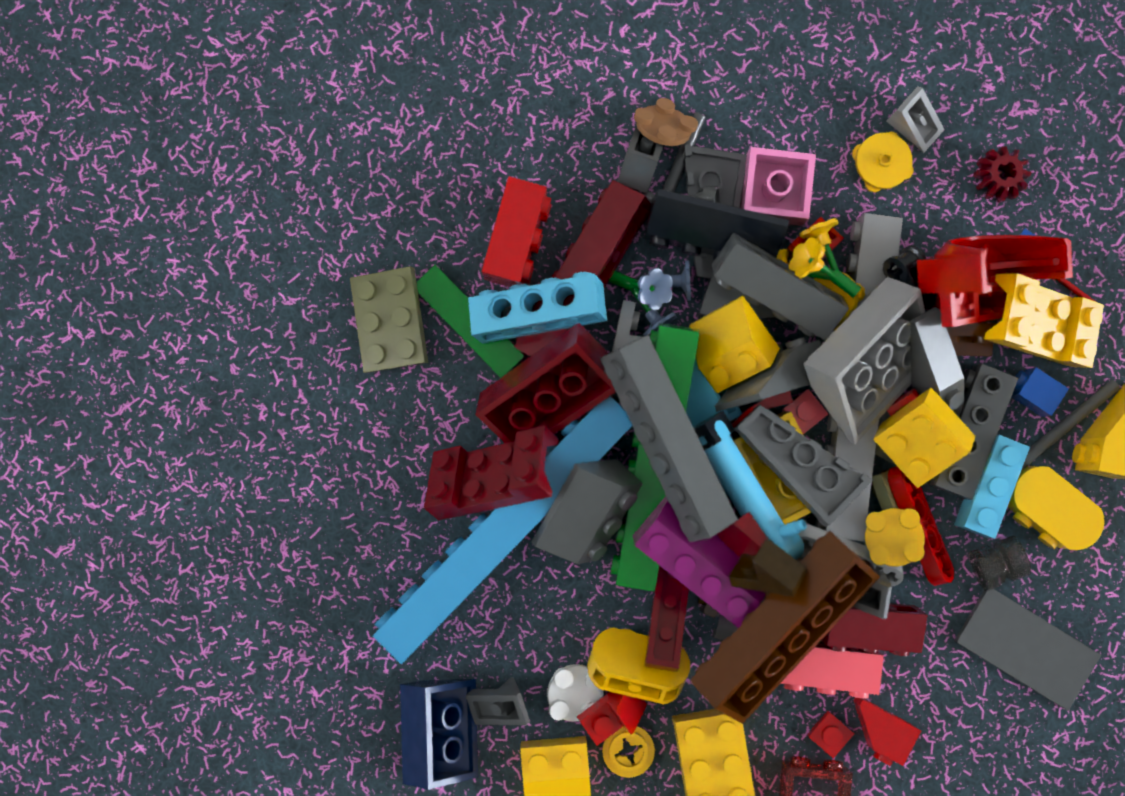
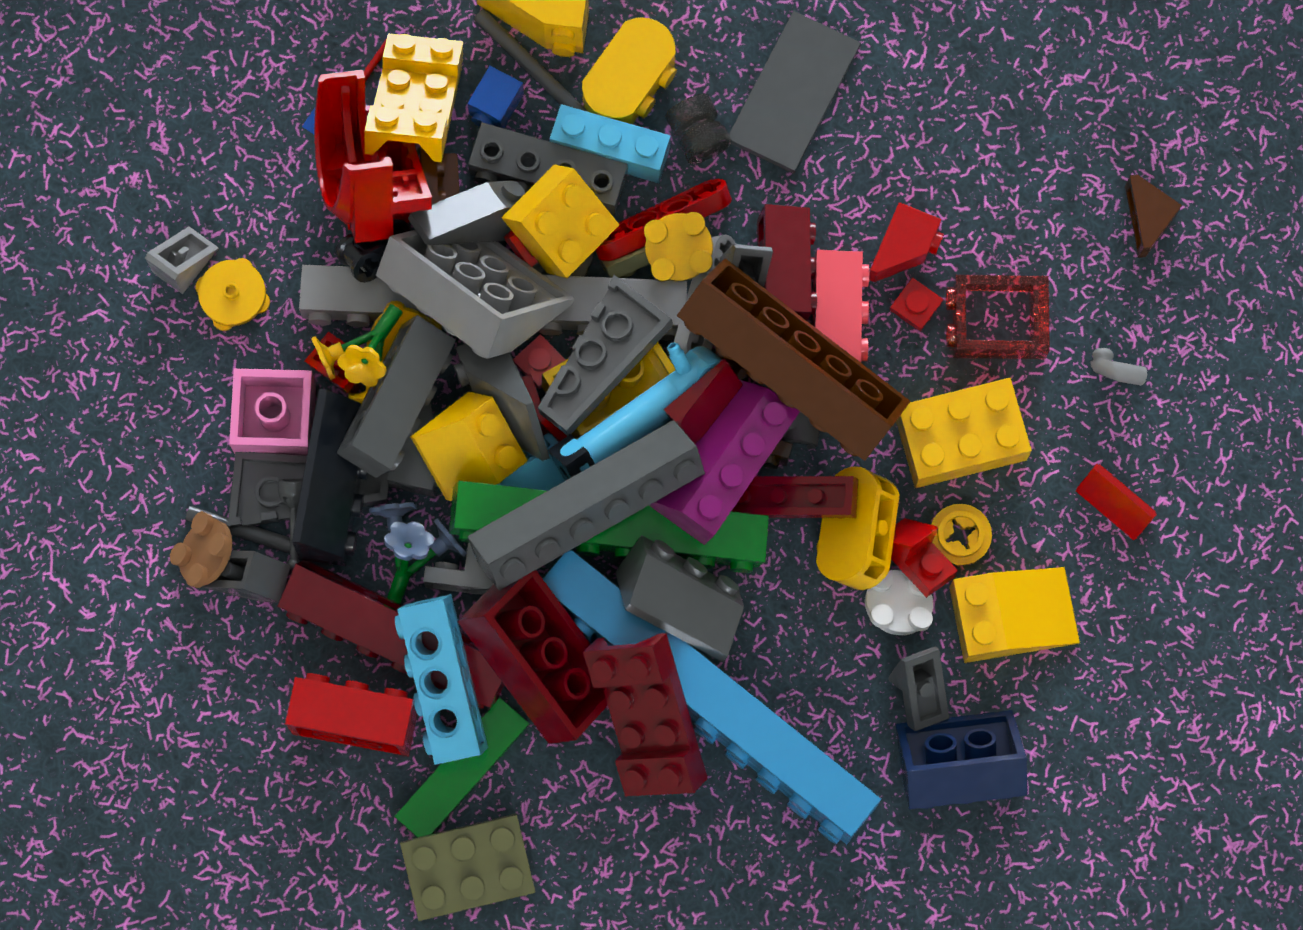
camera: 90 degrees left, 10 degrees down
dark brown slope [728,539,807,596] -> none
dark red gear [973,146,1032,202] -> none

